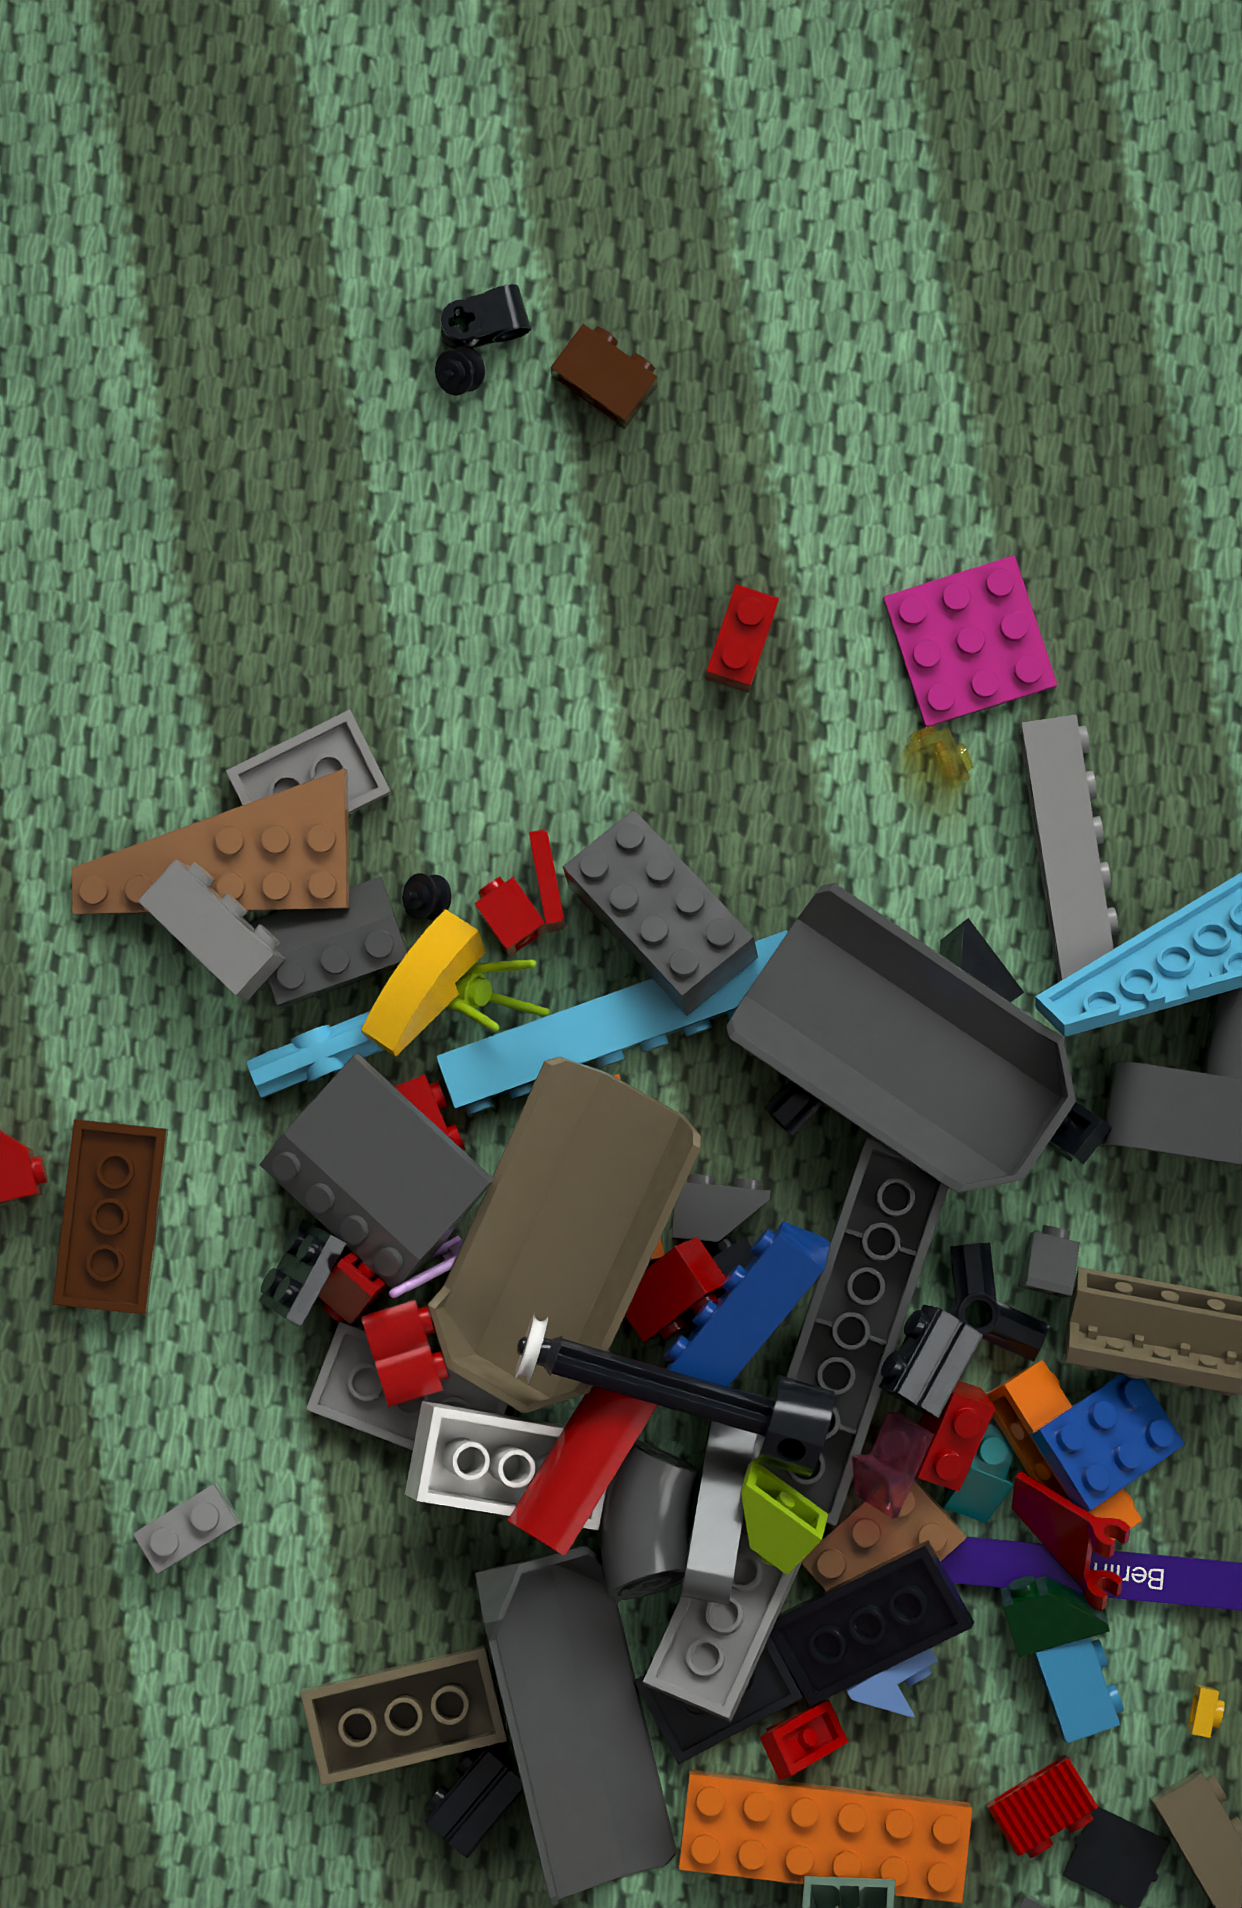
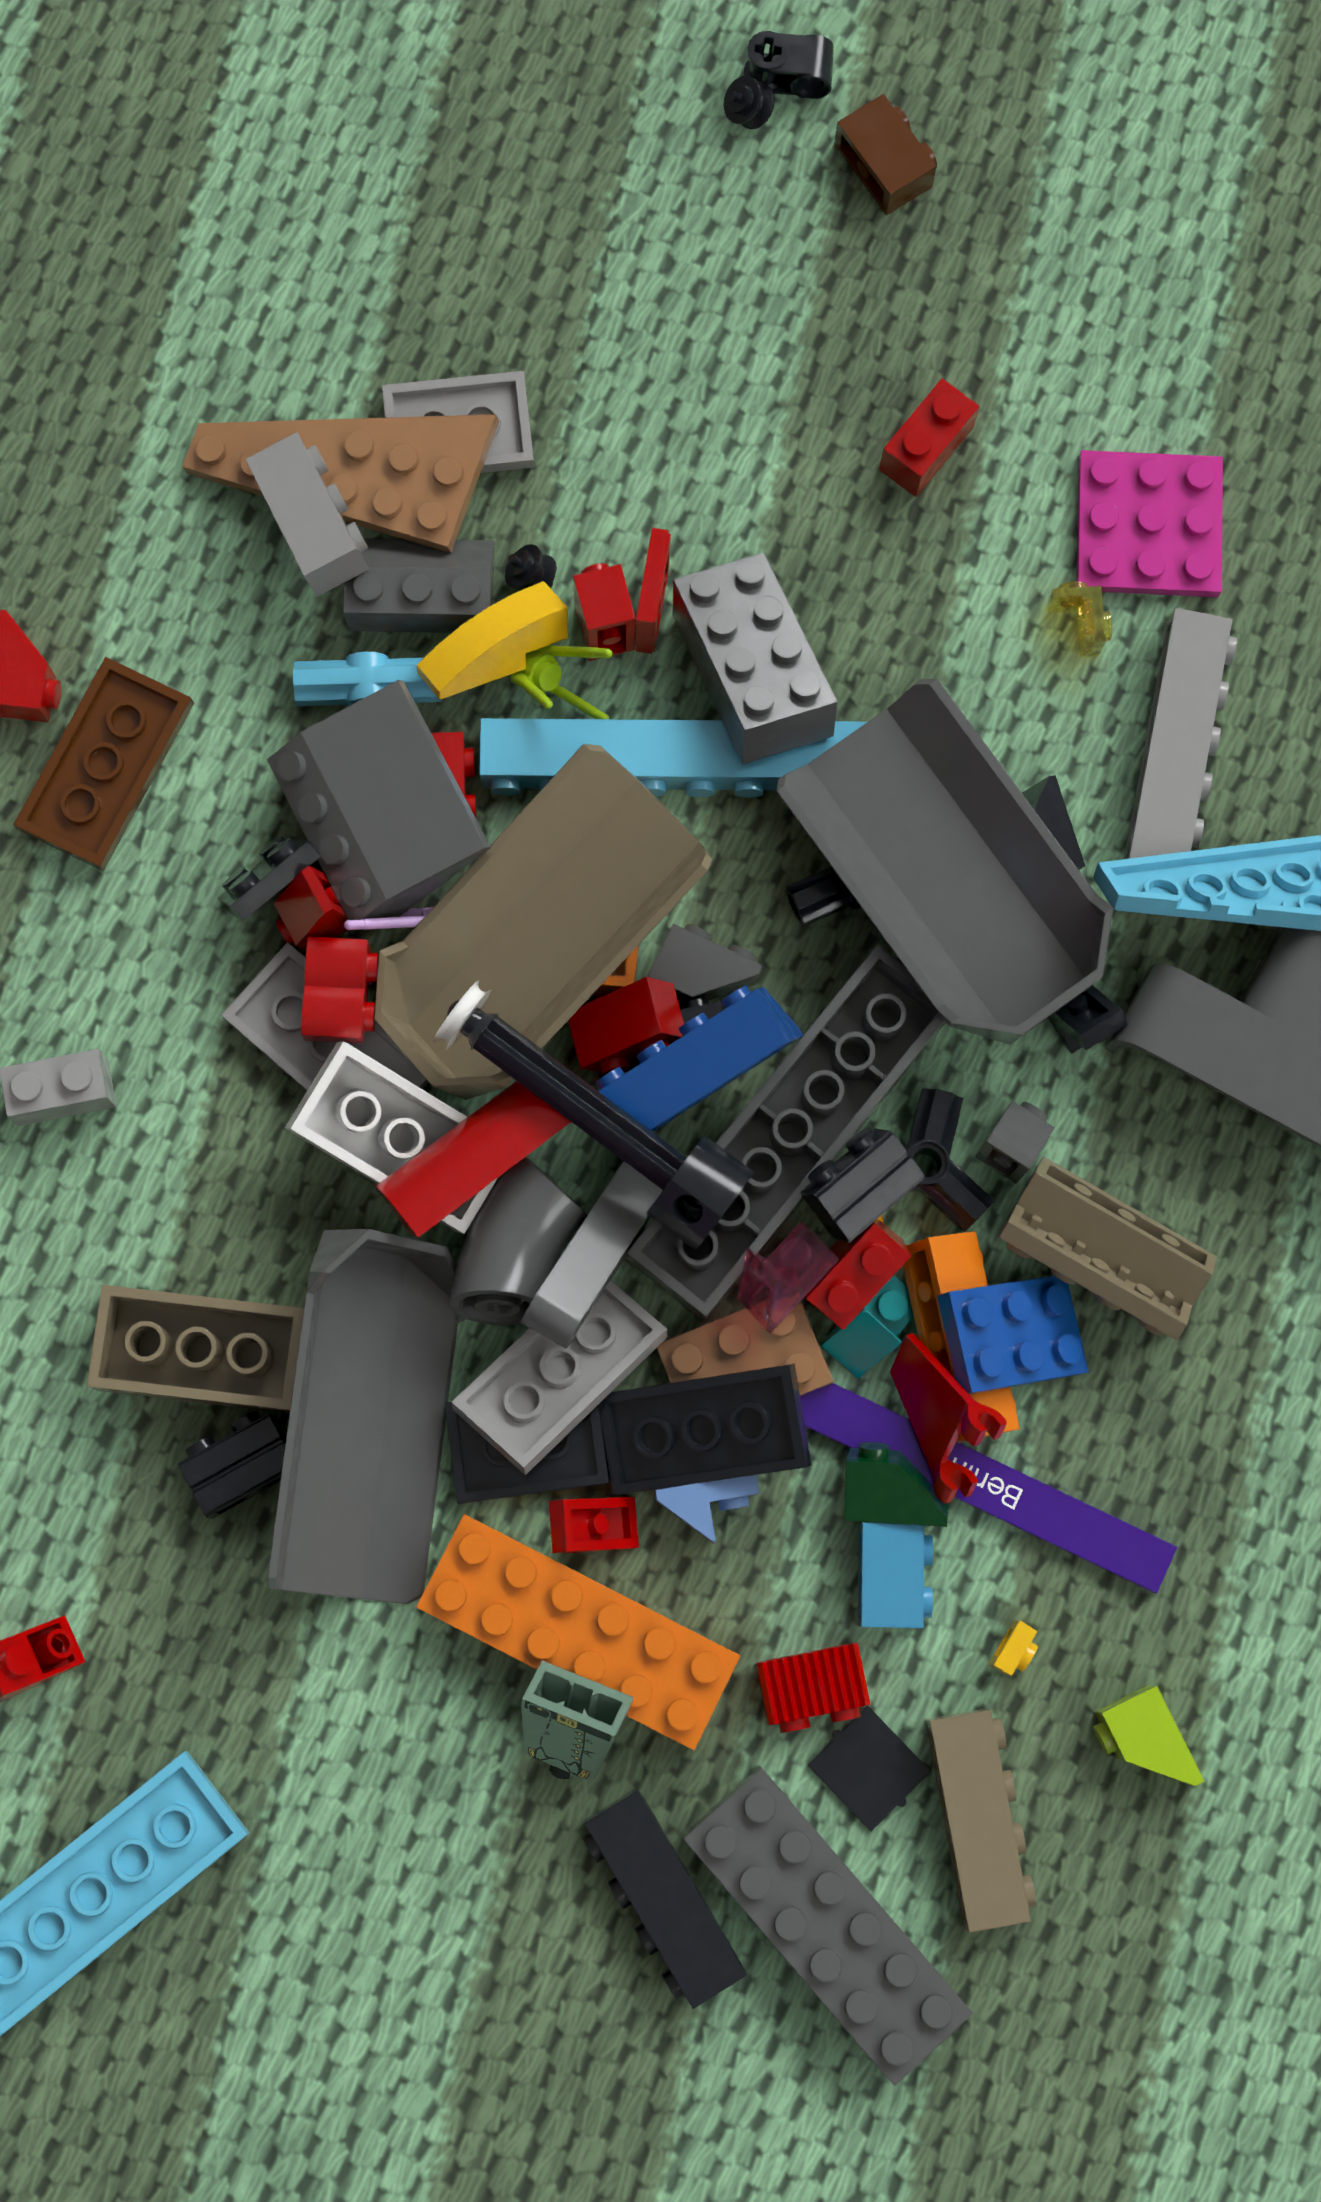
camera: 15 degrees right, 5 degrees down
lime slope [741,1460,828,1575] -> none

